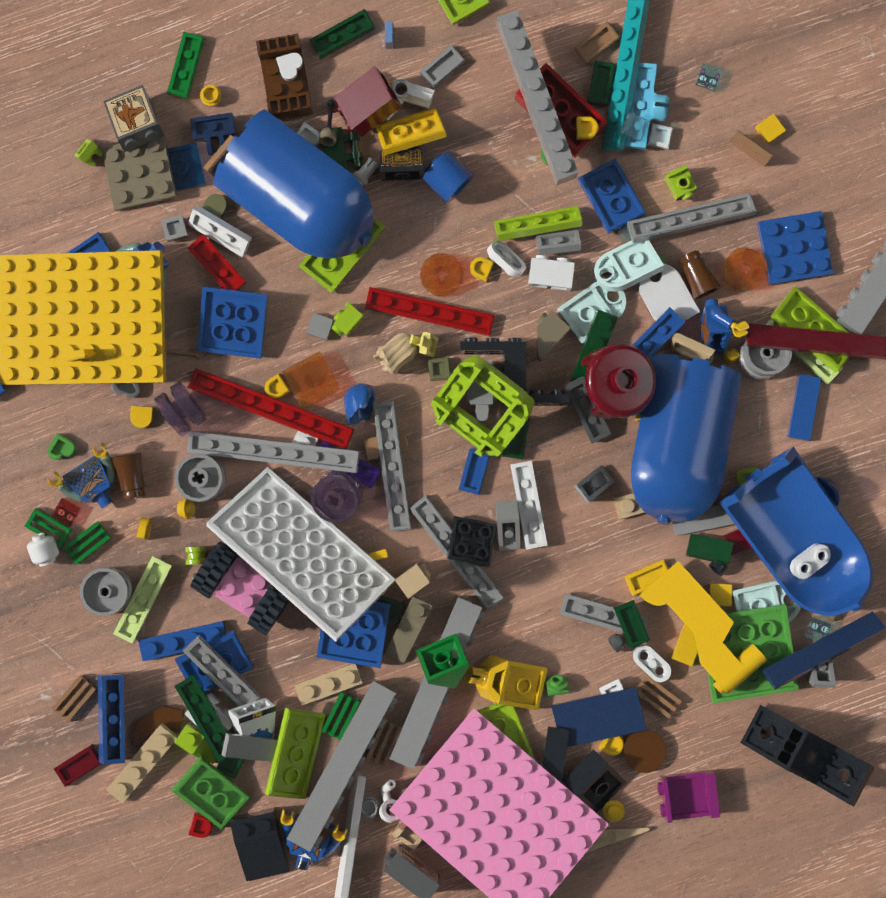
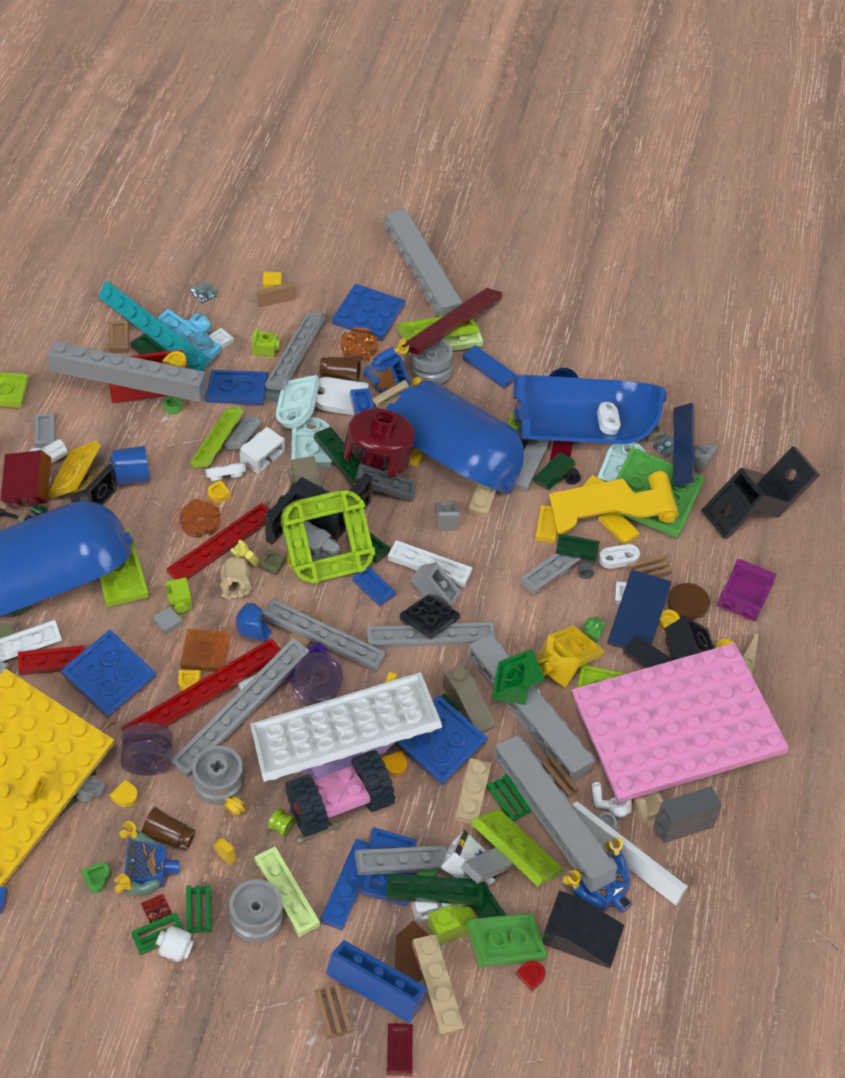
camera: 60 degrees left, 35 degrees down
tan brick [395,562,432,598] -> none

